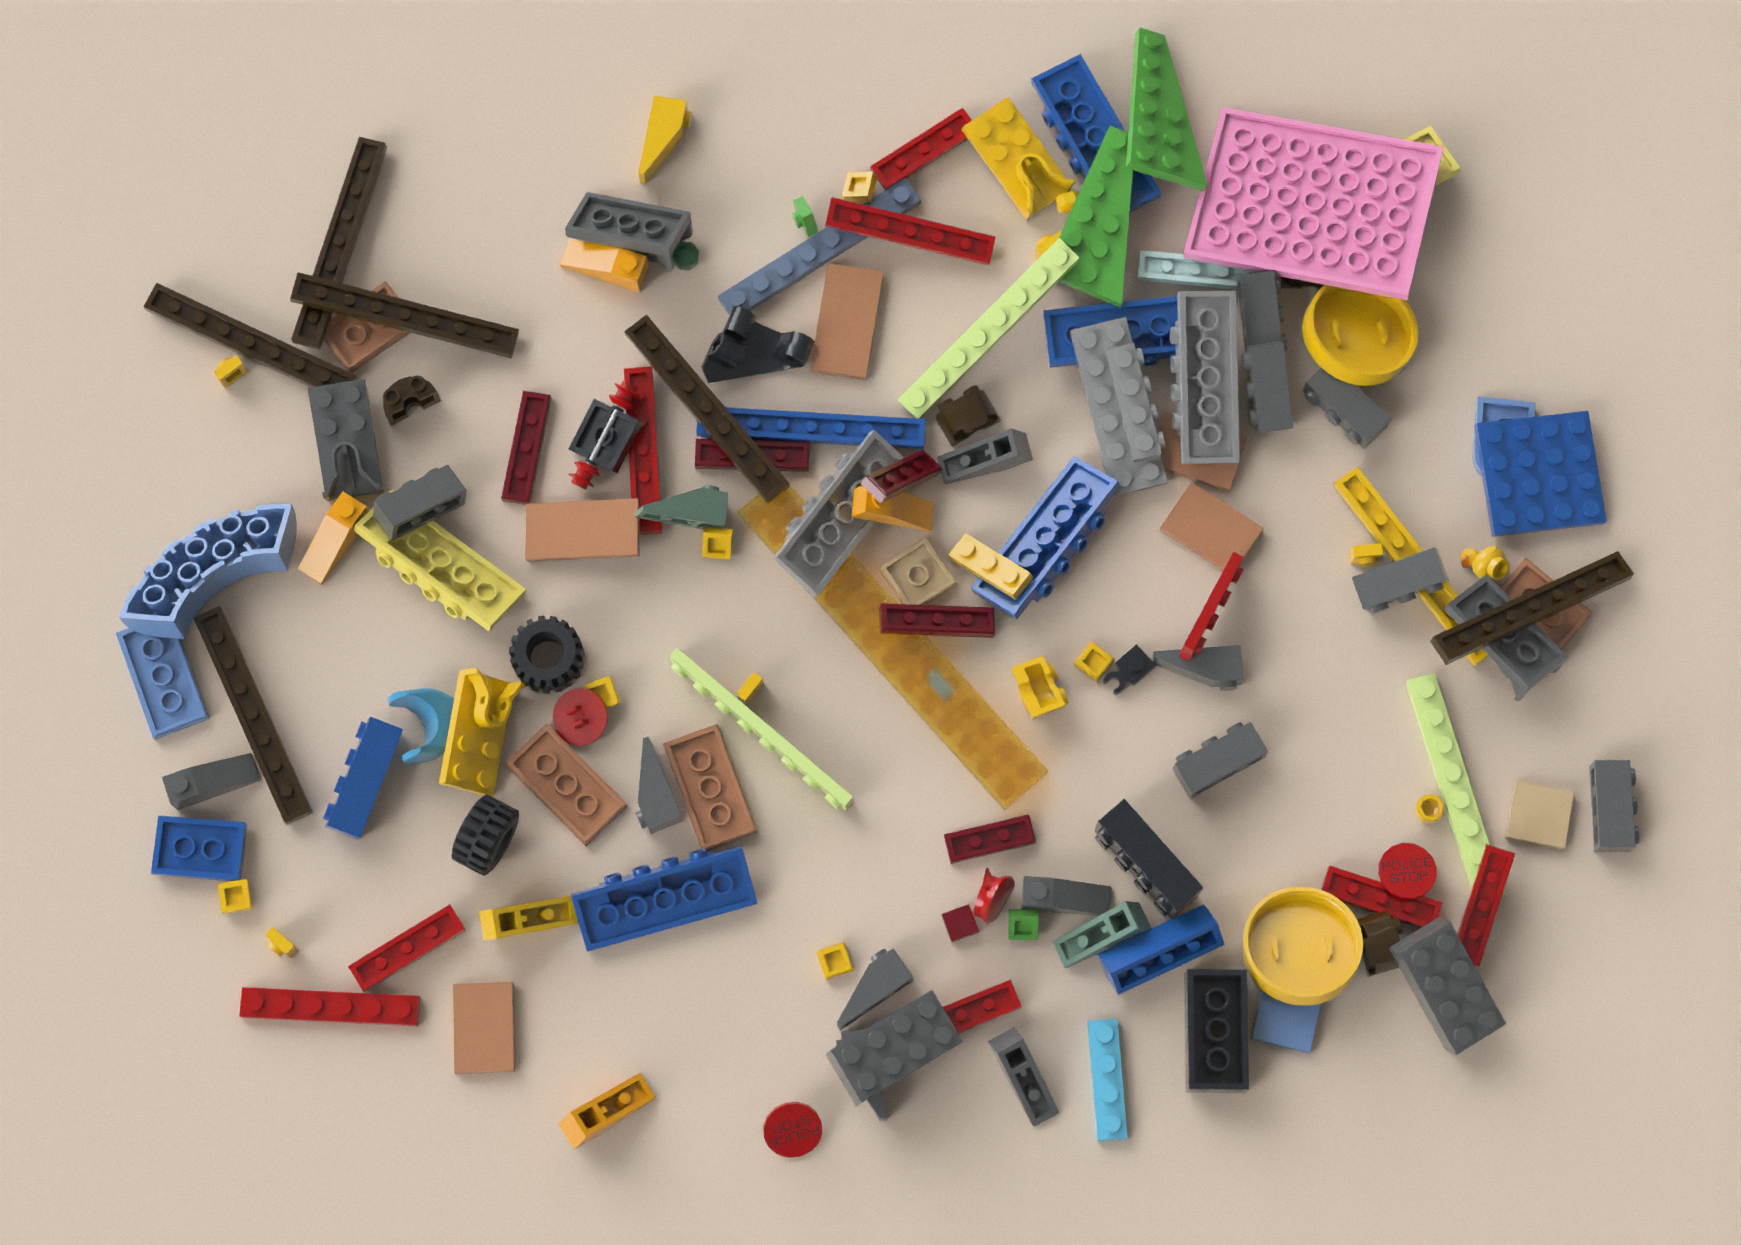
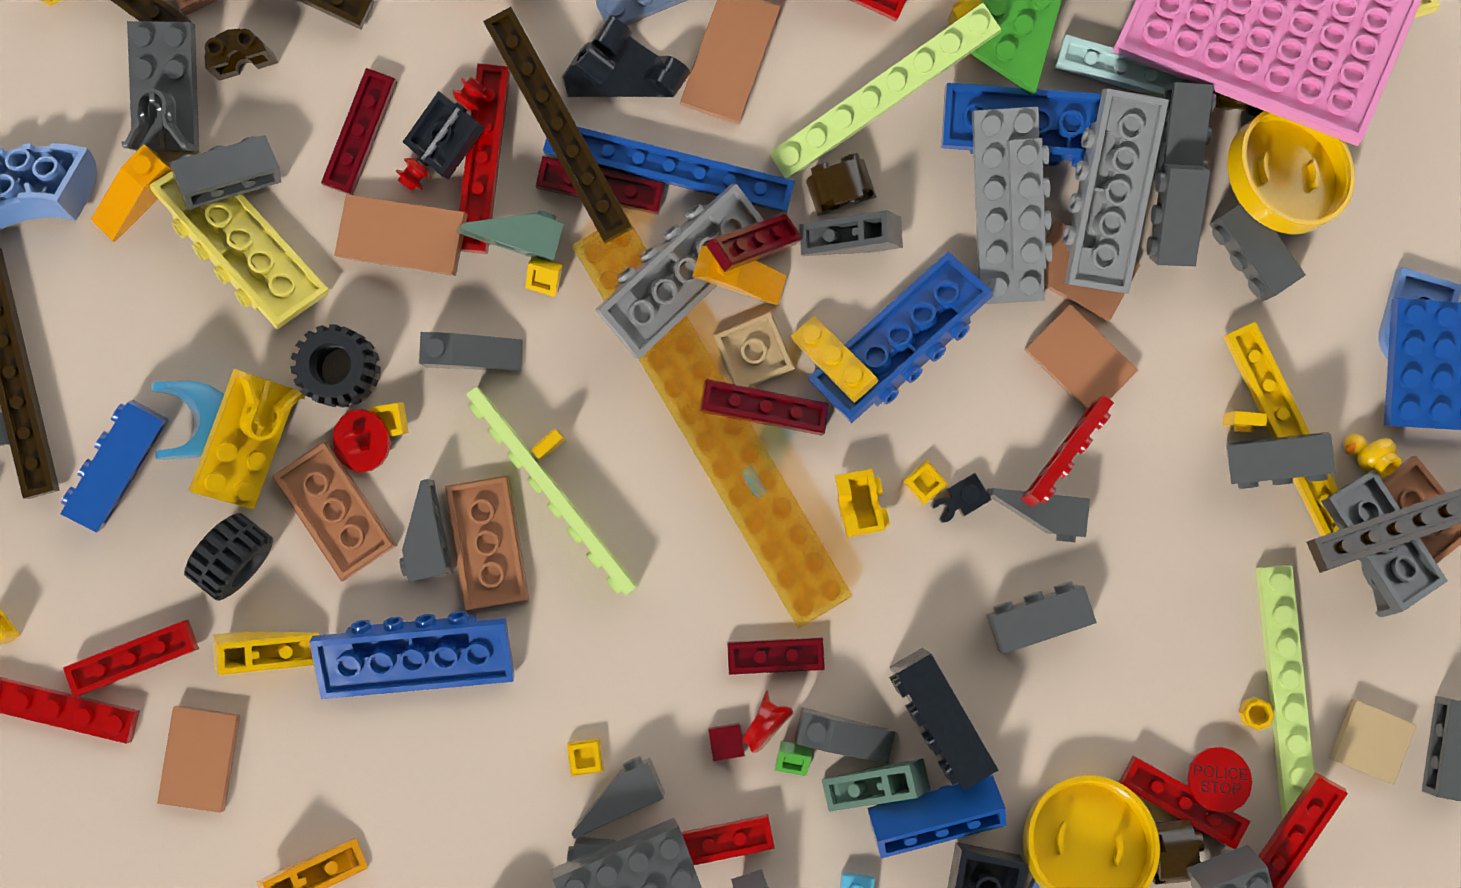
camera: 10 degrees right, 10 degrees up
none -> dark grey slope [419,332,523,371]

